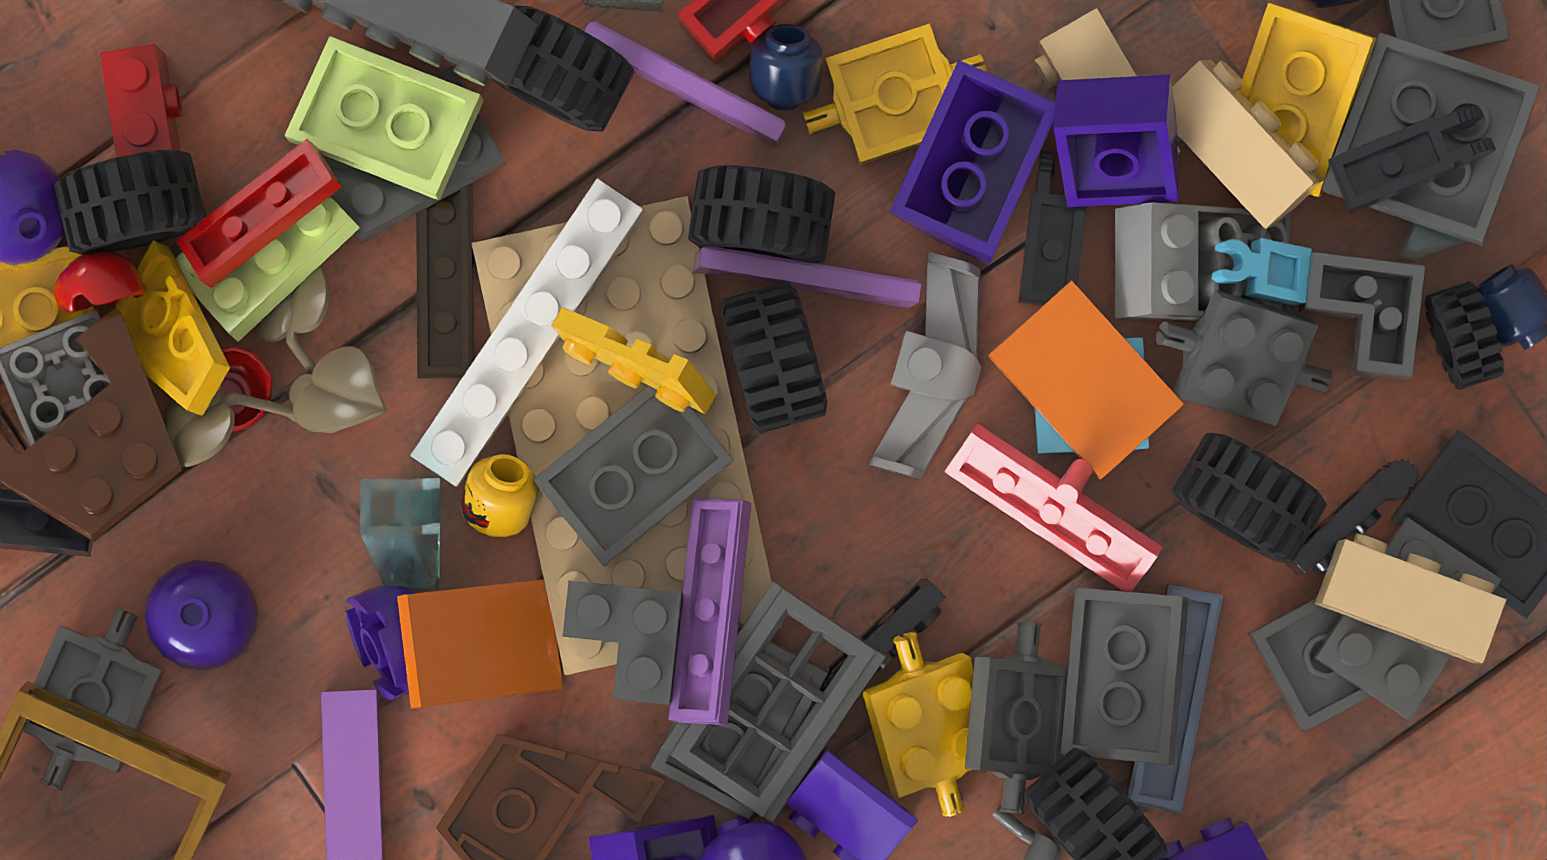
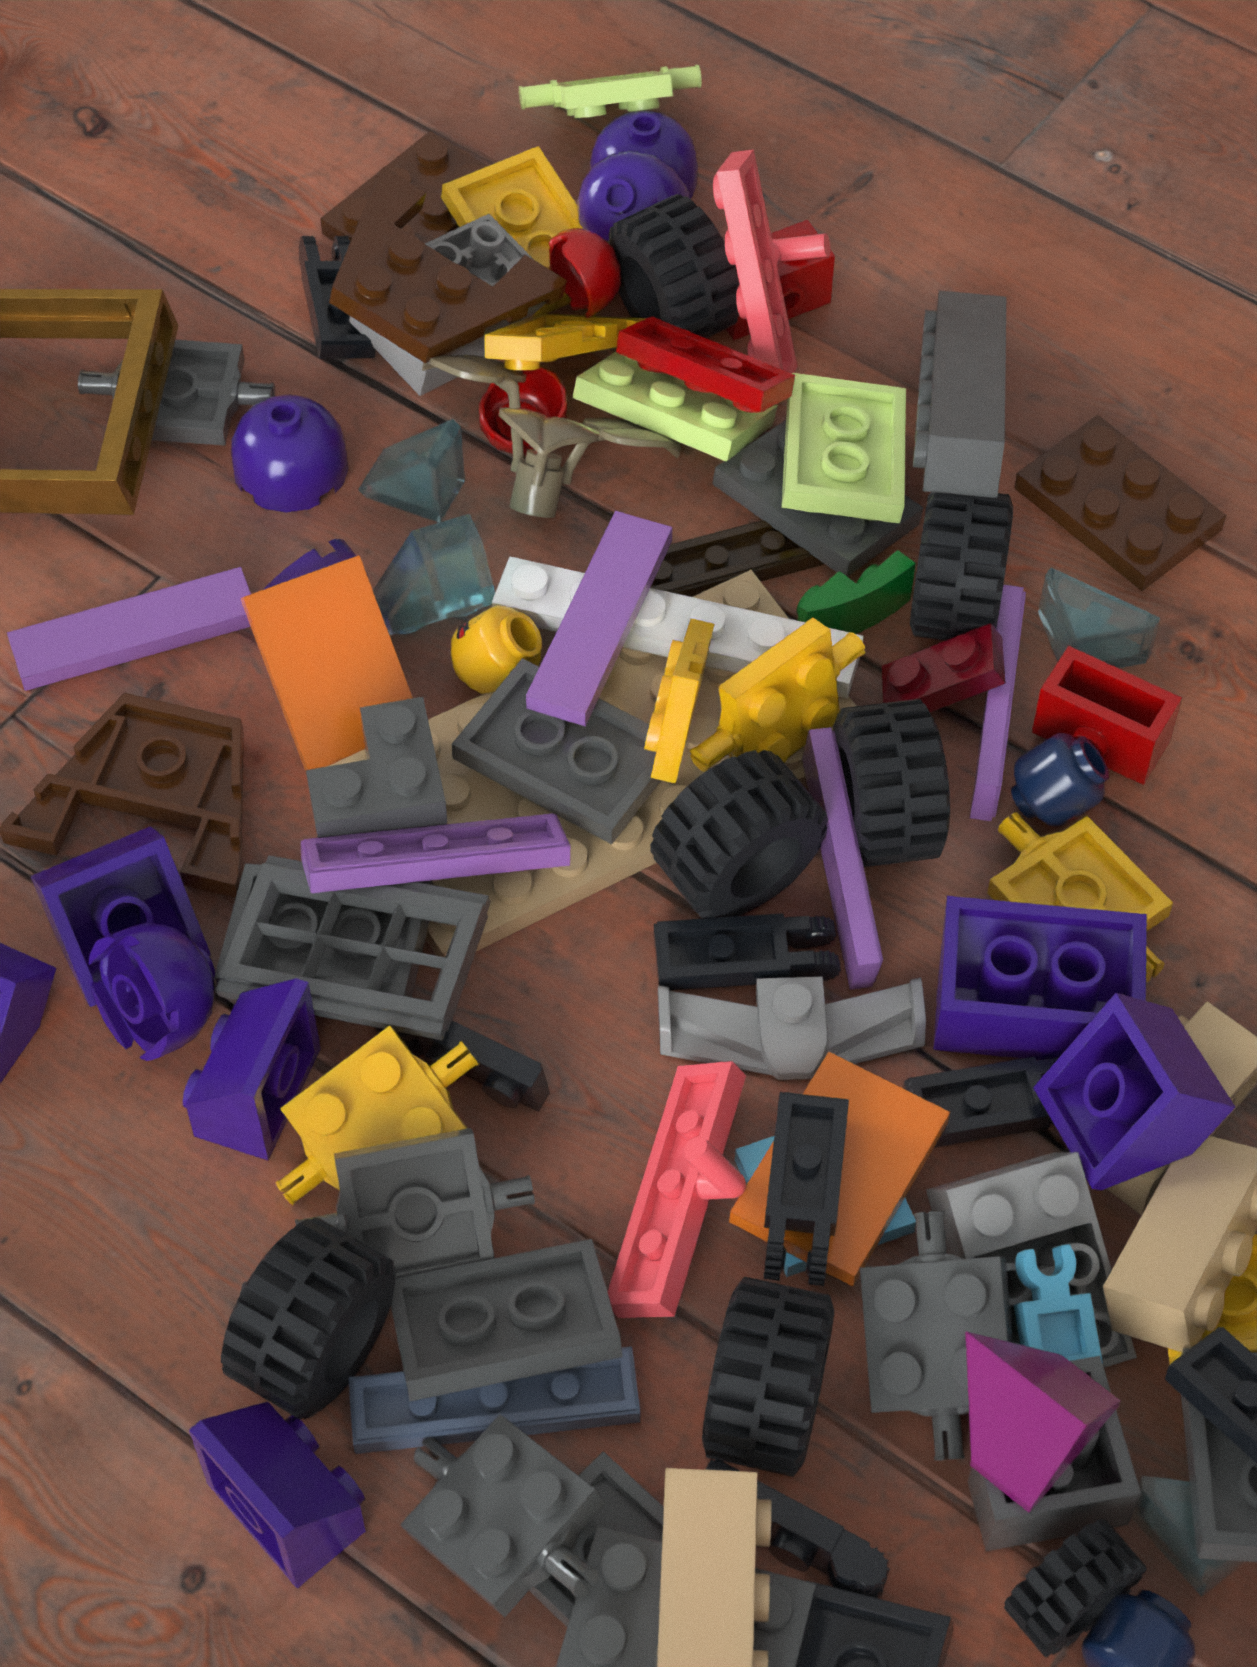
camera: 70 degrees right, 30 degrees down
none -> clear light blue slope [358,419,465,523]
none -> dark grey plate [400,1414,606,1618]
none -> medium lavender tile [526,511,672,727]
none -> black hinge [653,913,841,991]
none -> yellow plate [689,618,866,772]
none -> coral plate [713,149,830,373]
none -> black hinge [764,1091,849,1286]
none -> green slope [796,550,916,634]
none -> dark red plate [882,623,1006,712]
none -> magenta slope [965,1331,1121,1513]

